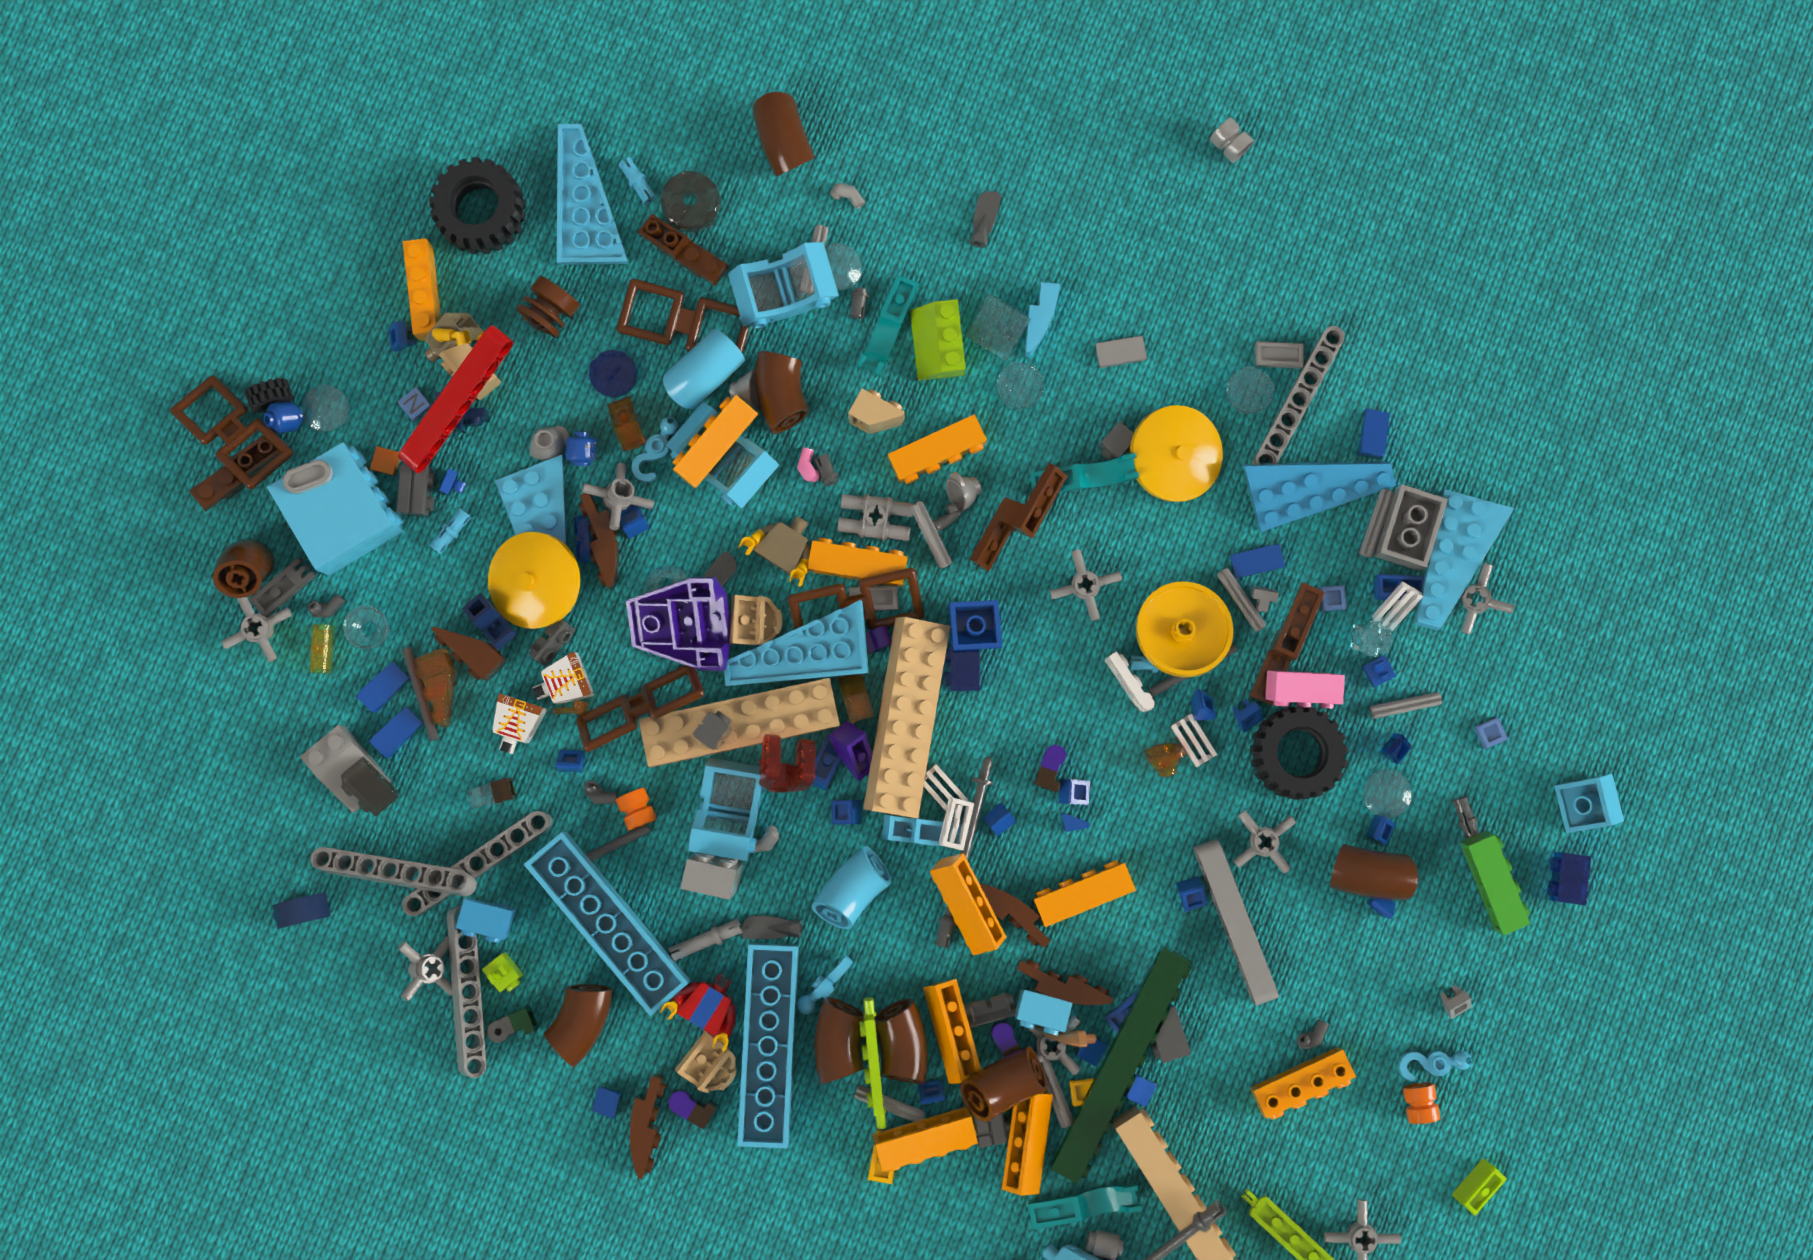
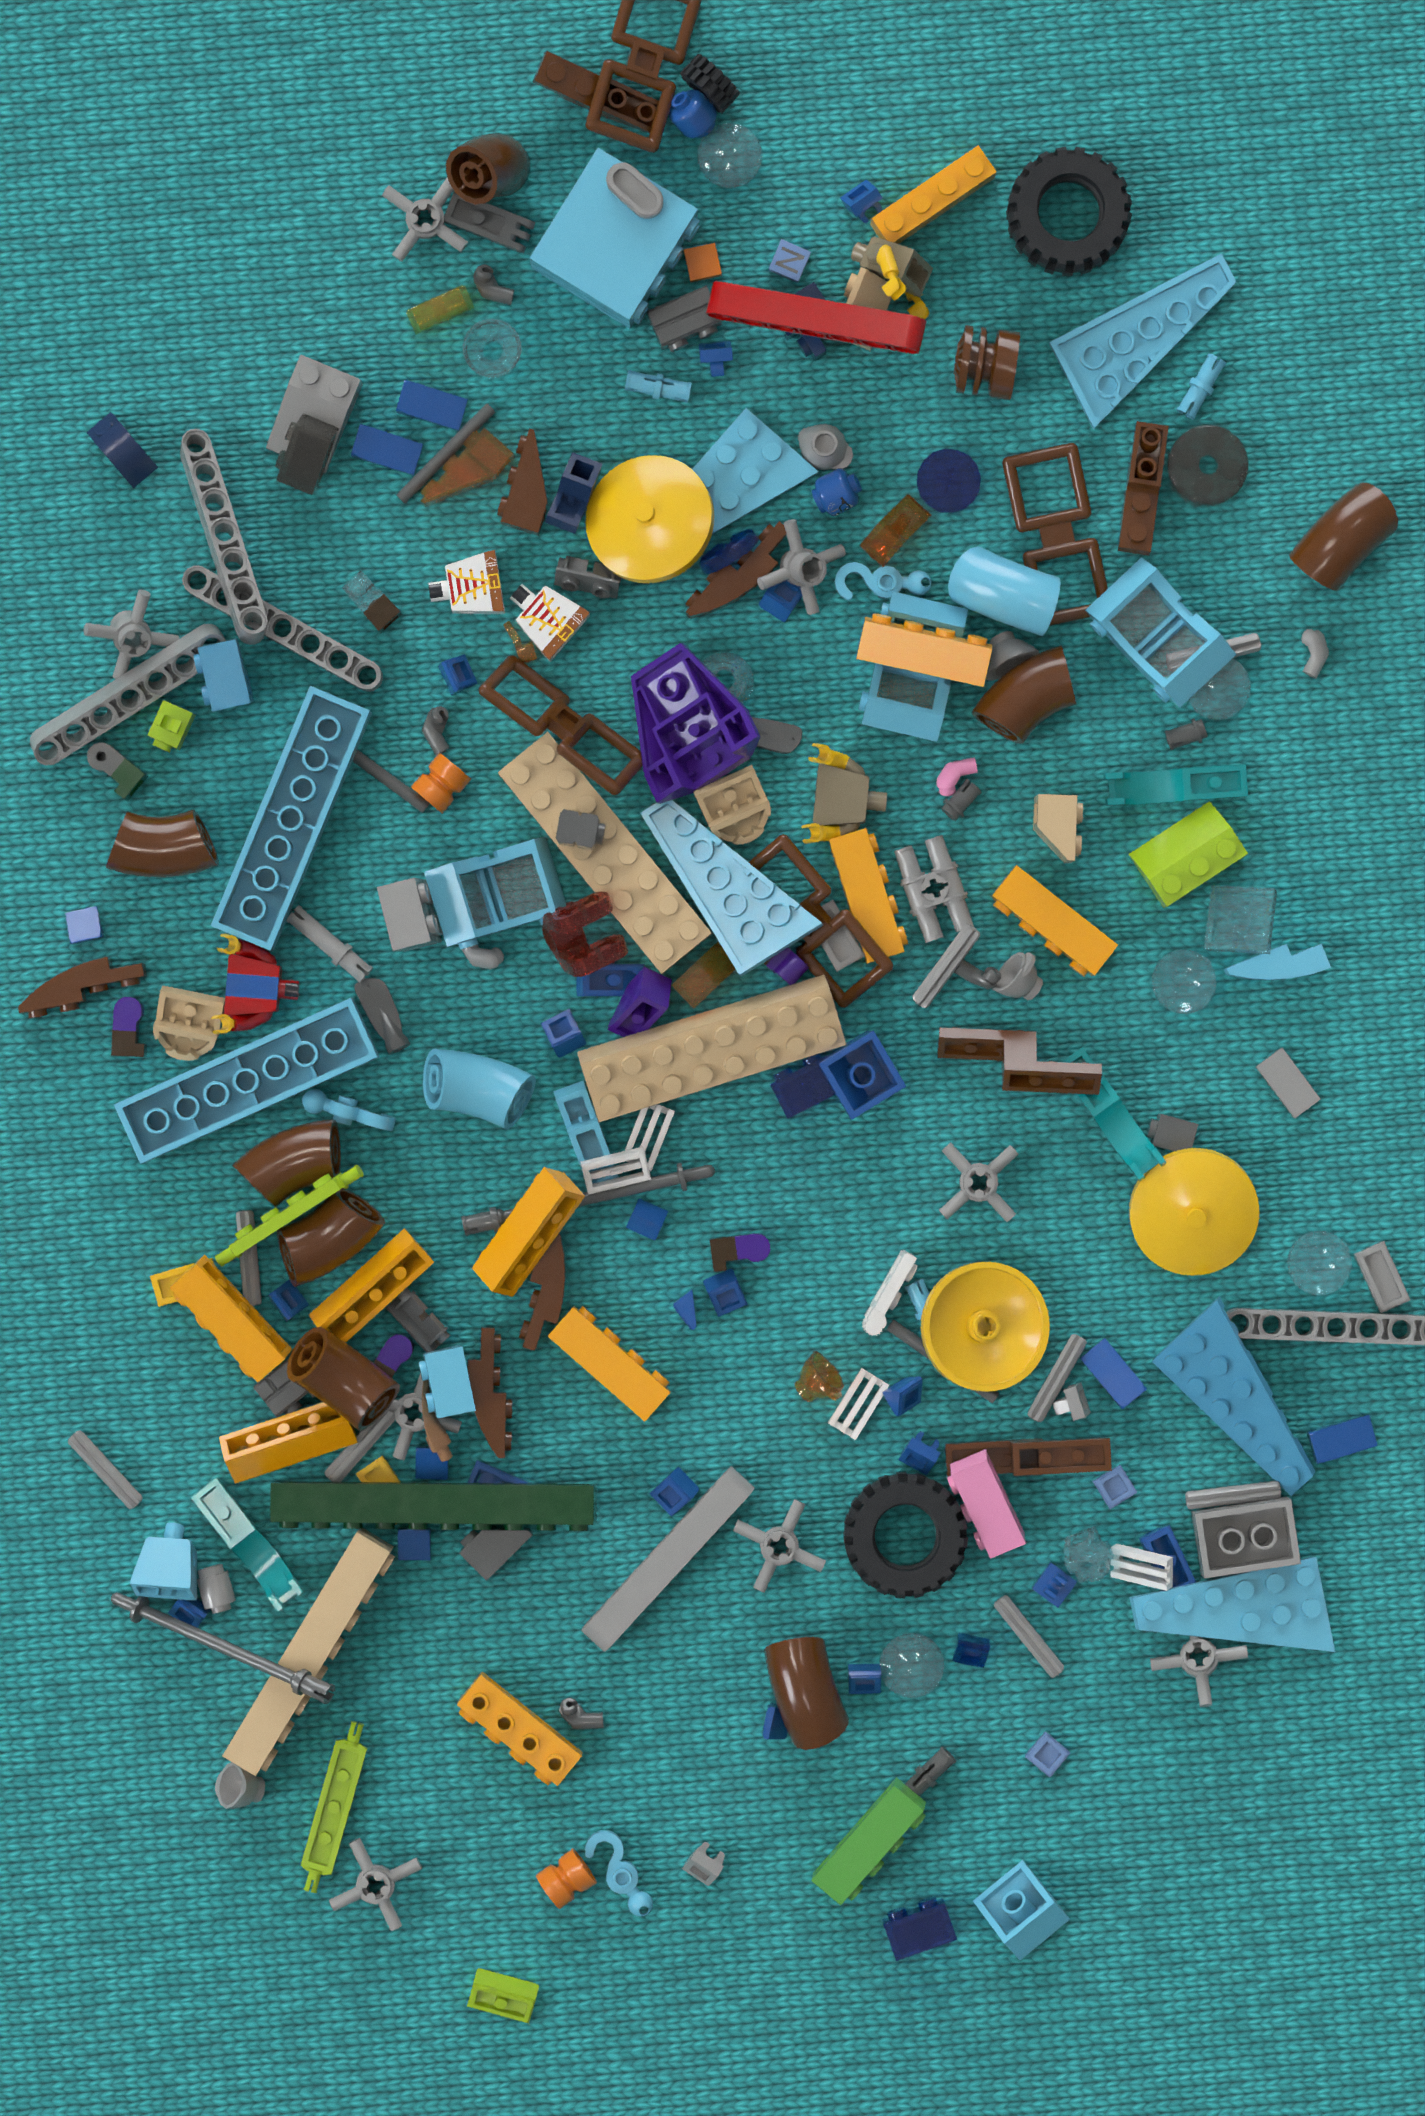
camera: 65 degrees right, 5 degrees up
dark grey piece [970,191,1001,248] -> none

